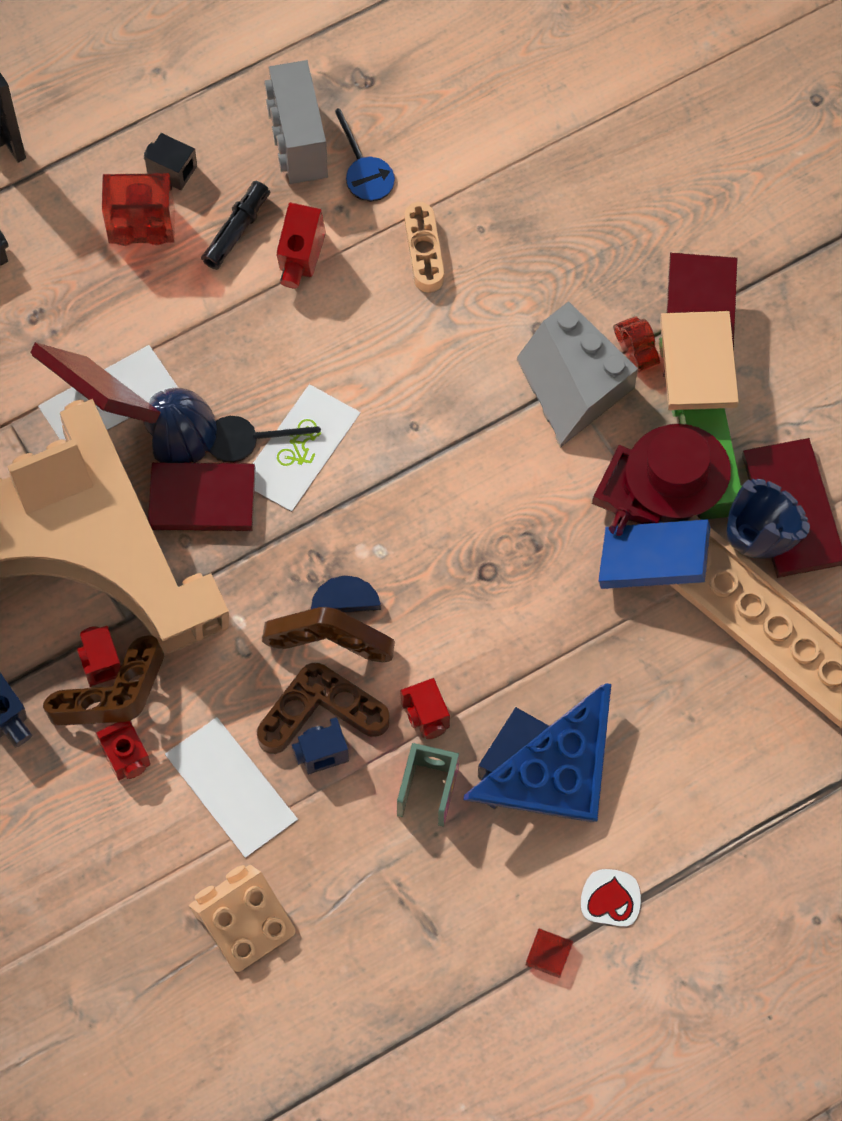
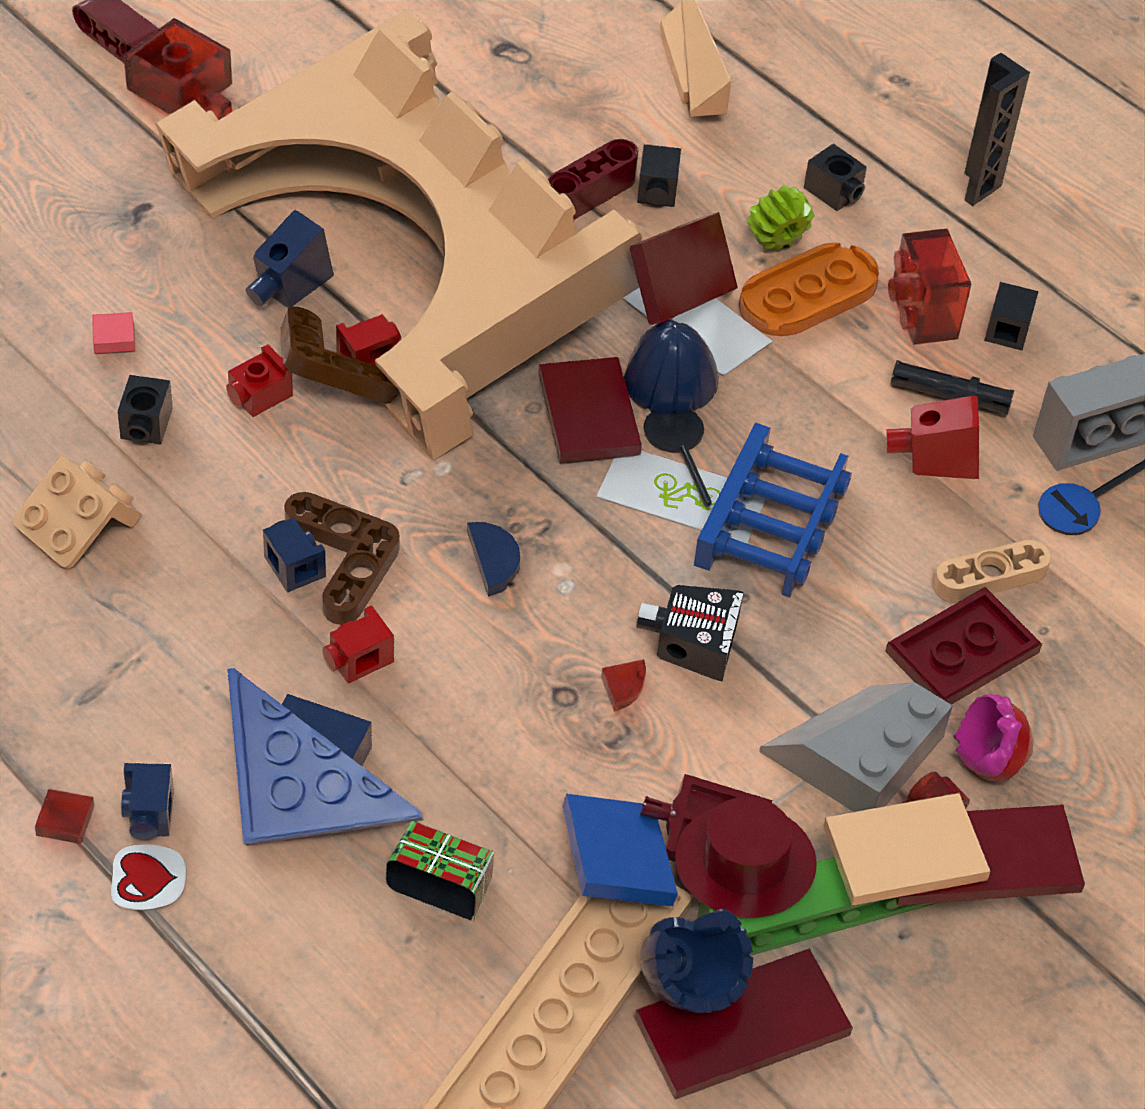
camera: 75 degrees right, 15 degrees down
white sticker [165,717,298,858] -> none
reddish brown beam [262,607,395,662] -> none
sand green piece [397,743,459,827] -> none
none -> coral tile [92,312,135,354]
none -> black brick [117,375,173,444]
none -> dark blue brick [121,763,174,839]
none -> piece [386,821,494,921]
none -> clear red tile [601,659,646,712]
none -> torso [636,585,744,682]
none -> blue fence [694,422,852,597]
none -> orange tile [739,243,879,336]
none -> lime gear [746,185,815,251]
none -> dark red tile [885,587,1042,705]
none -> dark pink hair [954,694,1034,782]

